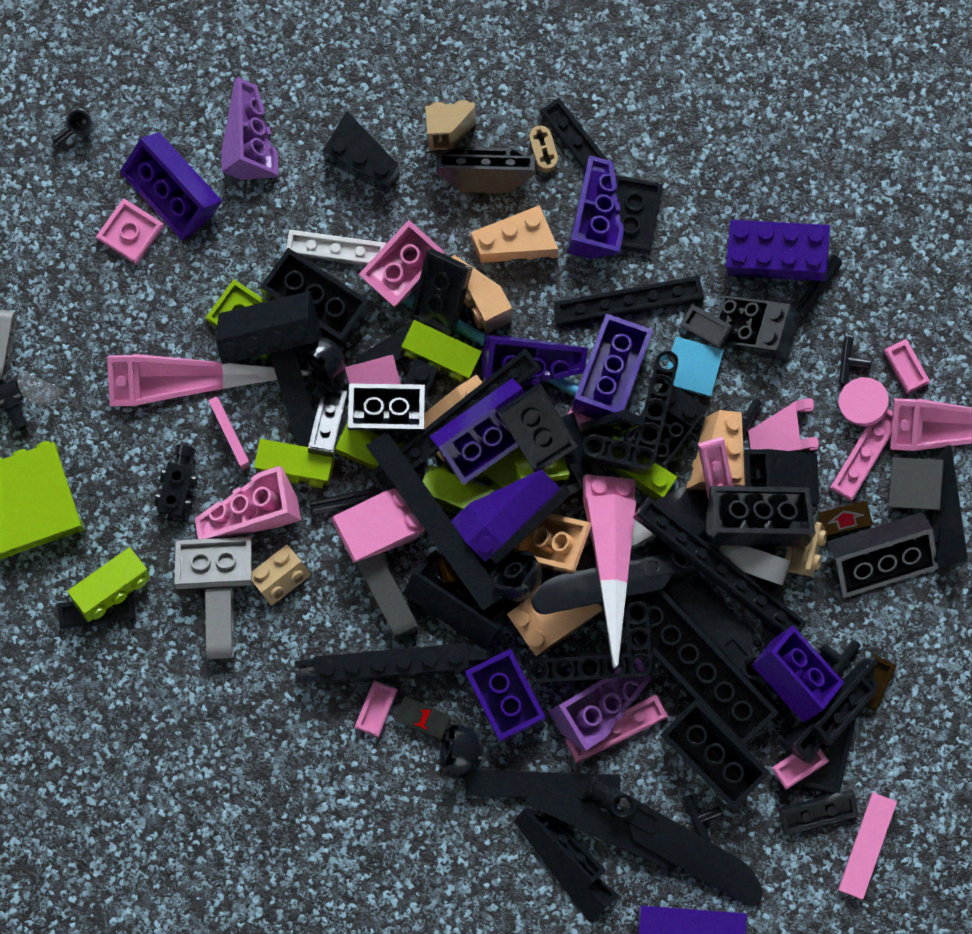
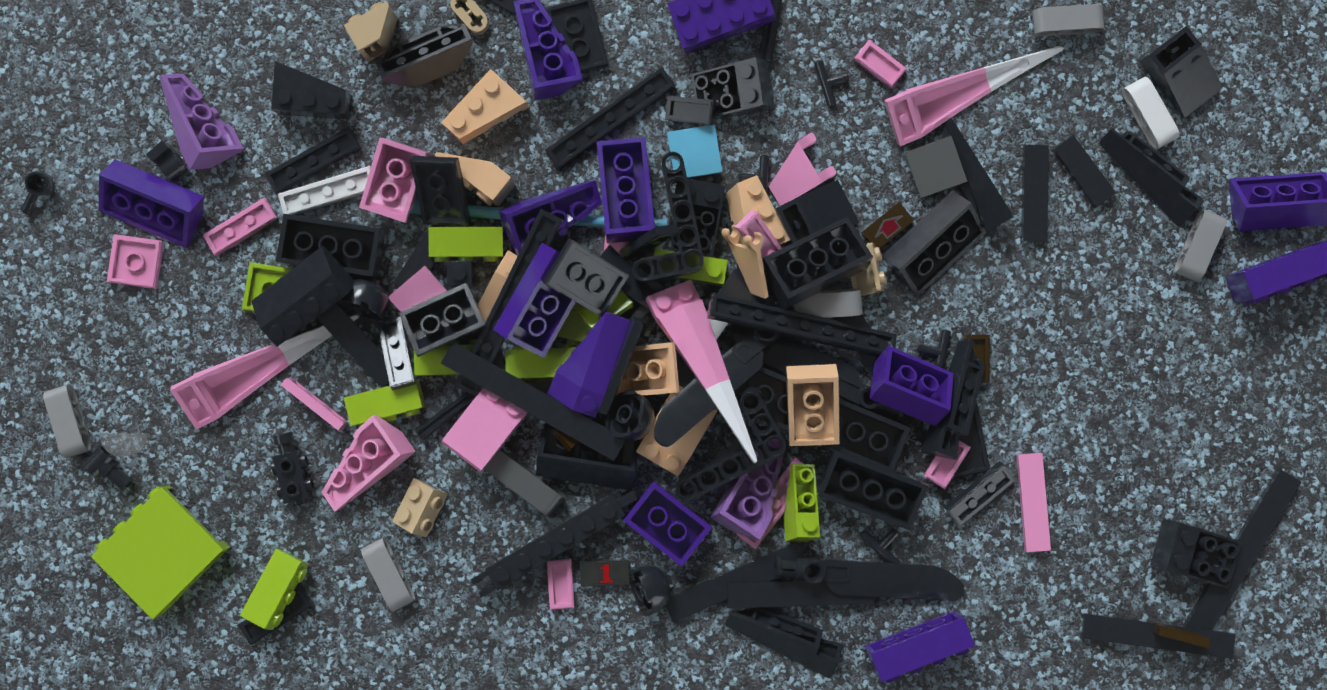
camera: 30 degrees left, 10 degrees up
light grey plate [174,537,252,589] -> none
bright pink tile [830,409,893,502] -> none
bright pink tile [838,377,889,427] -> none
none -> black leg [146,141,189,182]
none -> bright pink tile [203,197,279,256]
none -> black tile [264,127,362,195]
none -> light nougat flag [722,225,769,298]
none -> lime slope [784,464,820,542]
none -> light nougat slope [786,364,839,446]

